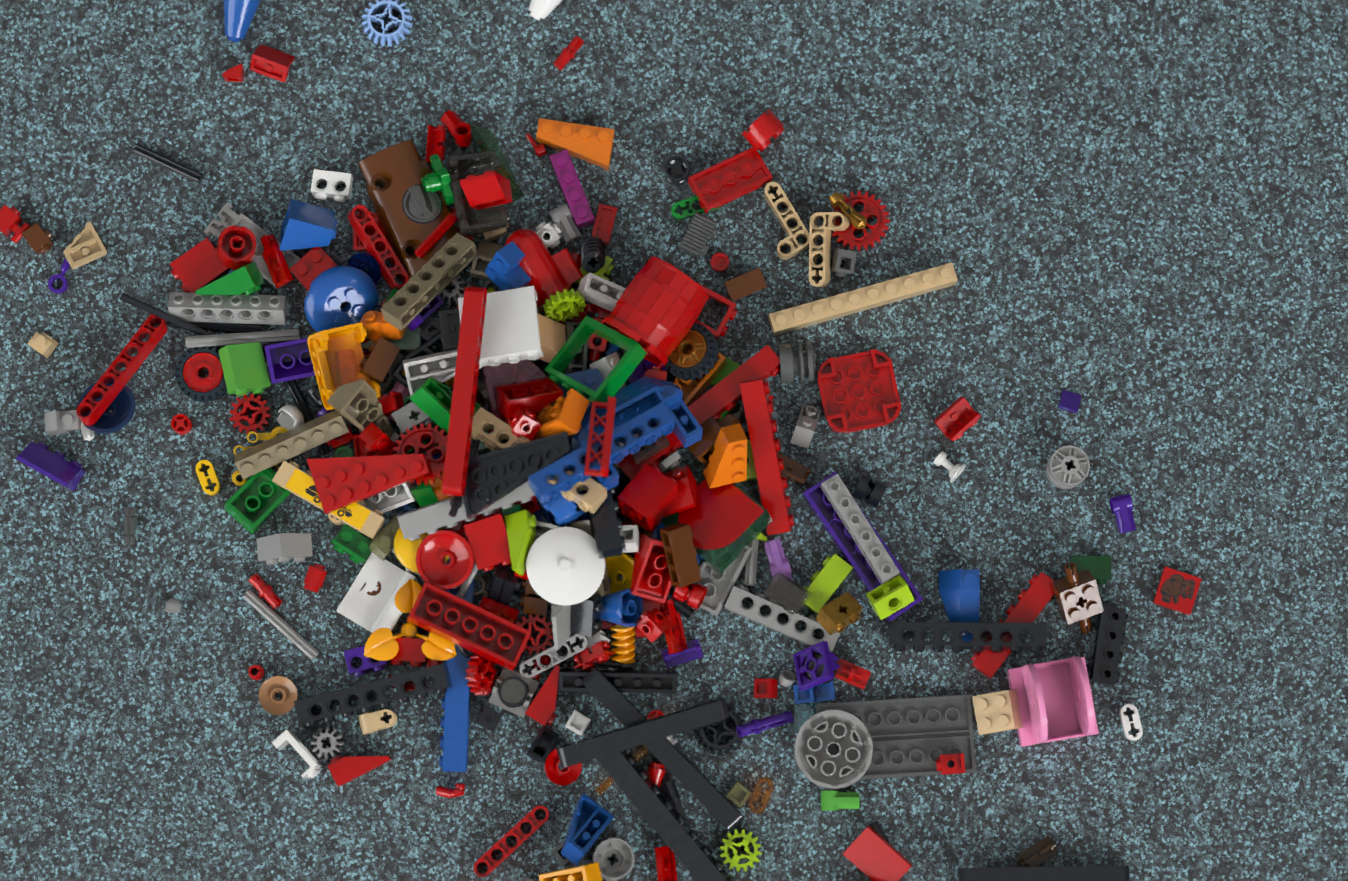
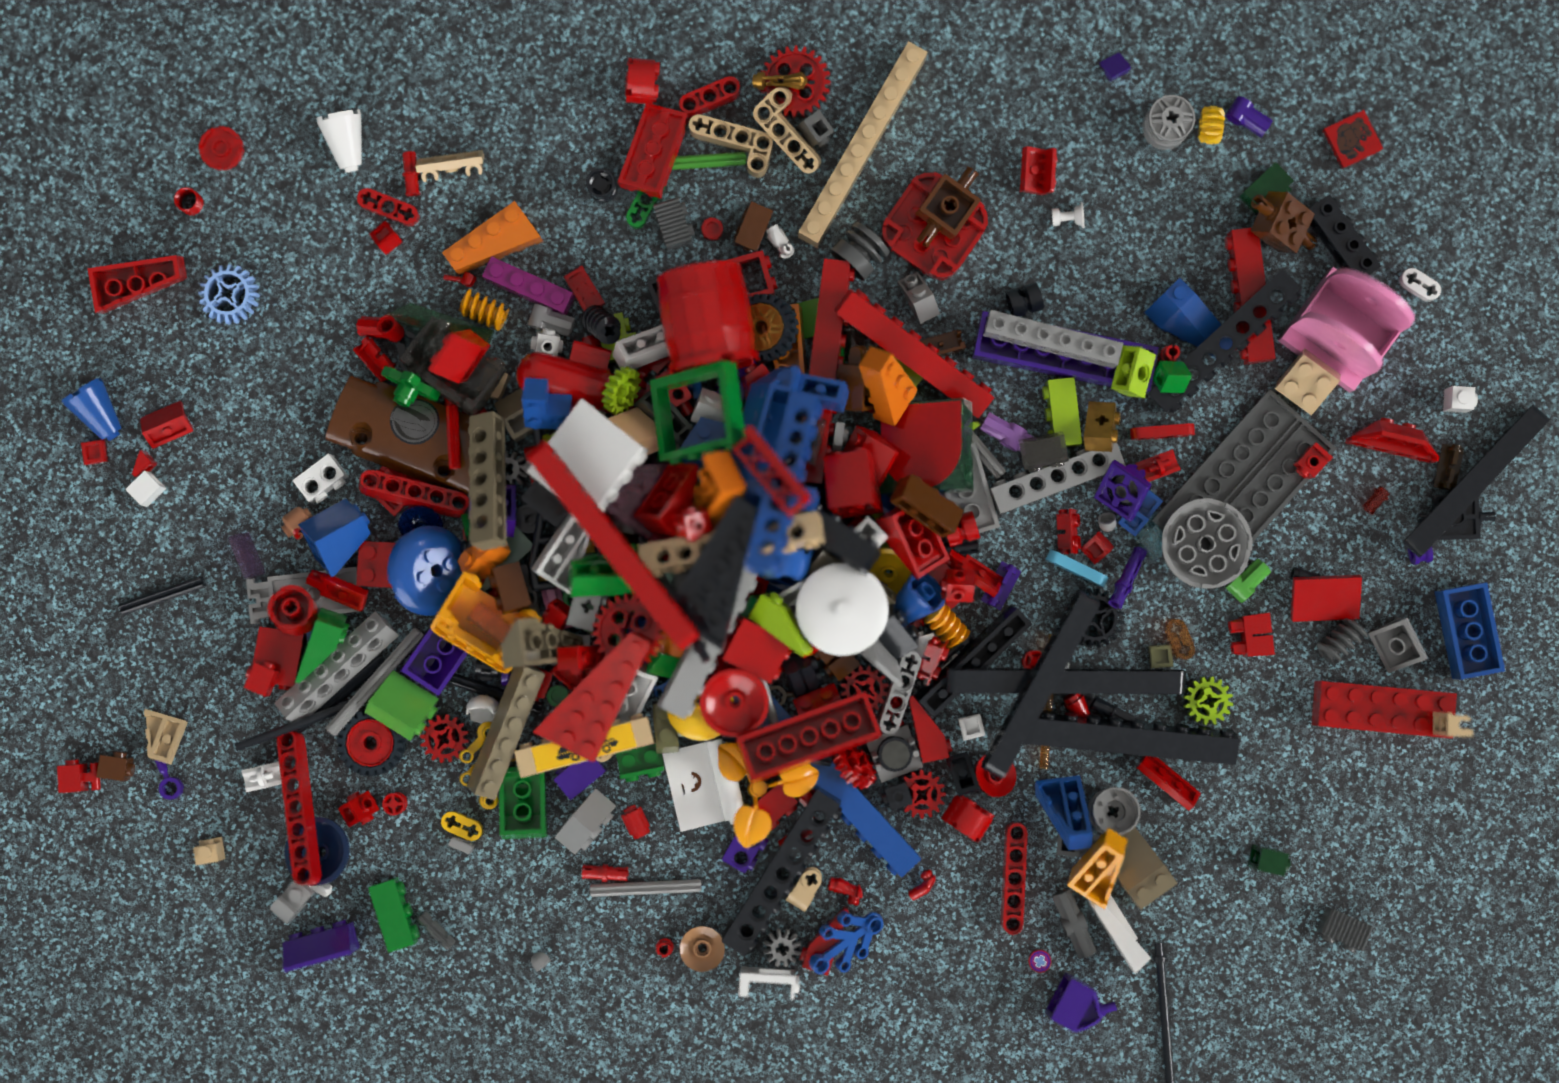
camera: 45 degrees left, 5 degrees up
none -> red tile [81,440,108,465]
none -> white panel [126,471,167,507]
none -> clear purple slope [228,533,265,579]
none -> white hips [241,762,281,792]
none -> red brick [244,660,281,697]
none -> nougat head [281,507,313,540]
none -> red brick [338,790,380,828]
none -> red beam [357,188,420,226]
none -> green brick [368,877,420,953]
none -> red slope [369,221,402,255]
none -> tan plate [415,150,484,182]
none -> light grey tile [448,836,475,854]
none -> light orange piece [459,289,510,331]
none -> dark purple piece [553,760,607,800]
none -> bright green axle [672,152,747,170]
none -> red beam [679,76,740,119]
none -> white arm [766,224,794,259]
none -> blue plant [809,911,883,974]
none -> red arm [828,877,863,906]
none -> red gear [899,769,946,819]
none -> reddish brown brick [915,166,981,248]
none -> red brick [940,794,994,843]
none -> medium azure beam [1045,549,1109,588]
none -> red hinge [1056,509,1081,554]
none -> red beam [1130,423,1195,440]
none -> green panel [1153,361,1192,393]
none -> red pin [1158,345,1180,362]
none -> yellow gear [1198,106,1225,145]
none -> red hips [1228,612,1275,657]
none -> red wedge [1345,418,1439,464]
none -> clear red pin [1361,486,1390,515]
none -> white brick [1443,386,1478,413]

